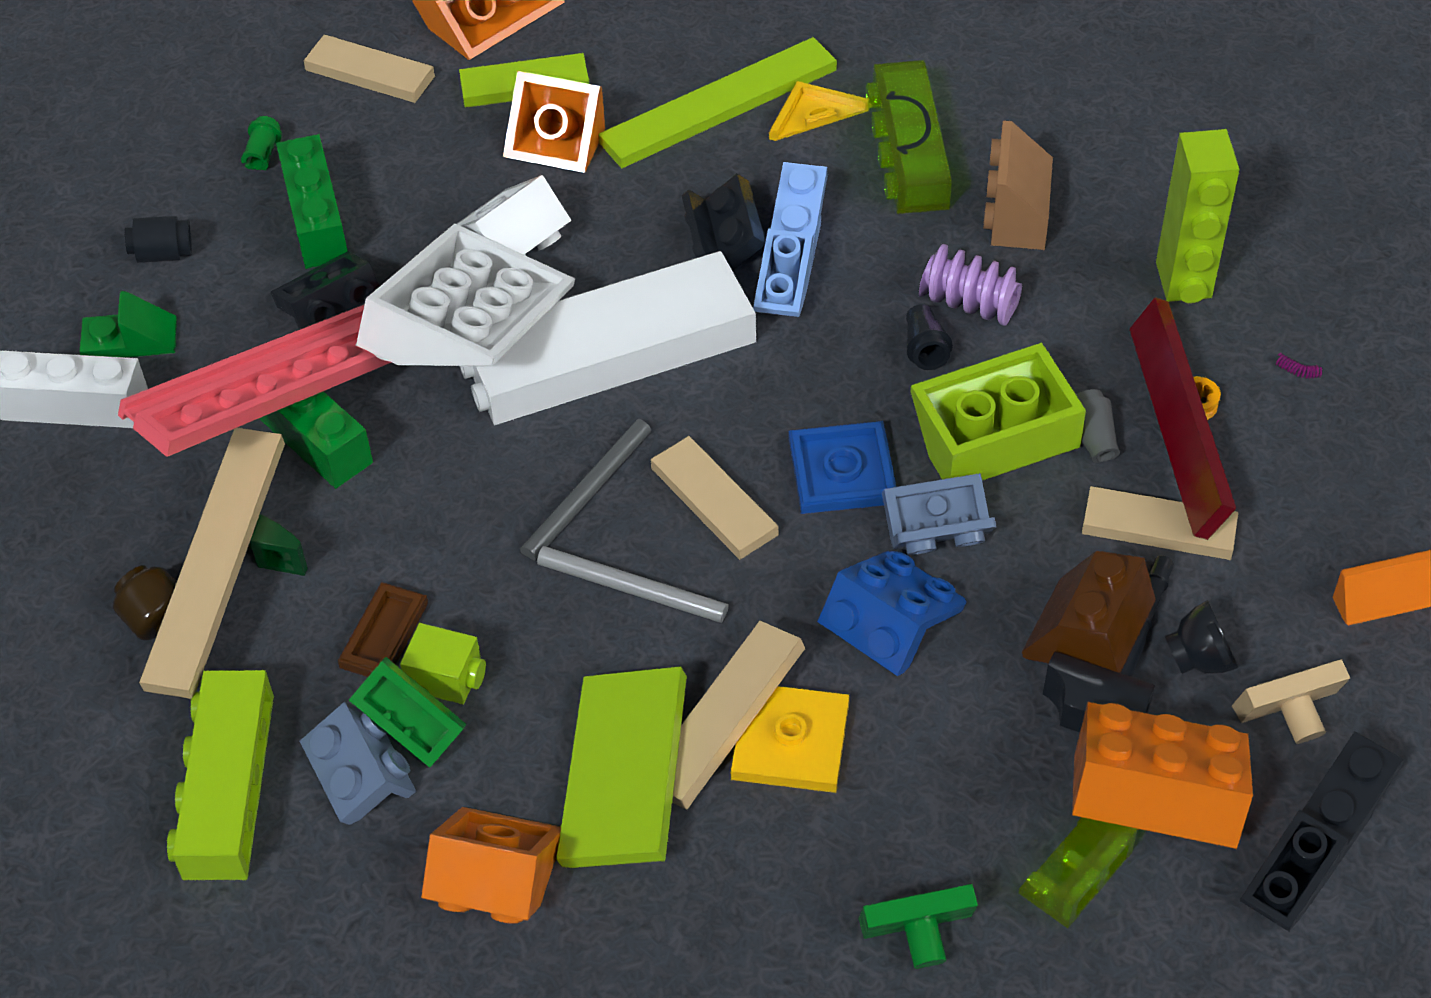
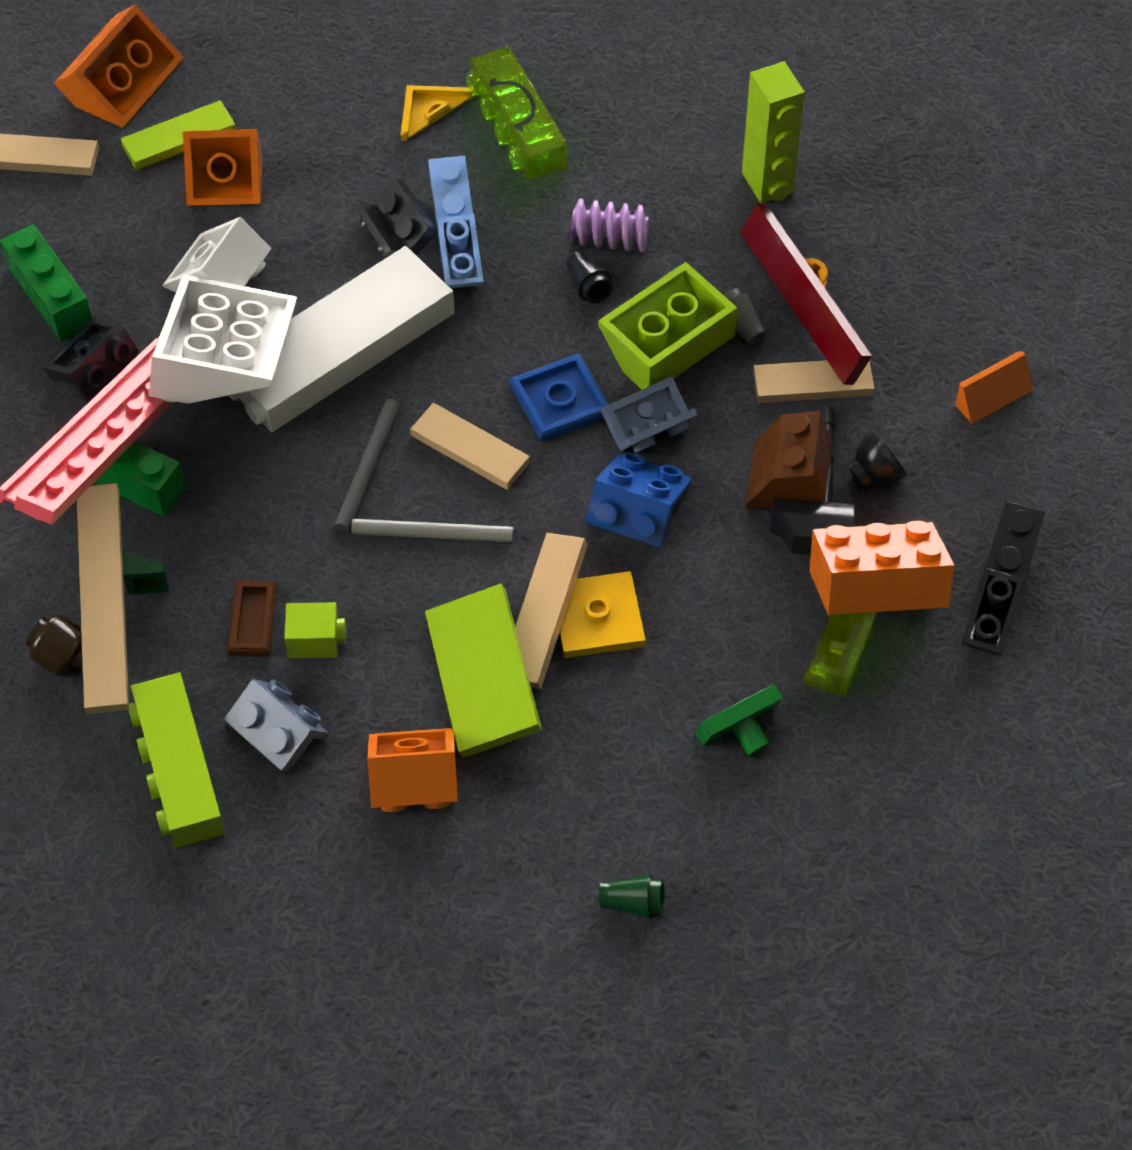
camera: 20 degrees left, 5 degrees up
green tile [349,657,466,768] -> none
lime tile [599,37,837,169] -> none
medium nougat slope [983,121,1053,250] -> none
tan tile [1232,659,1350,744] -> none
magenta leg [1275,353,1322,379] -> none

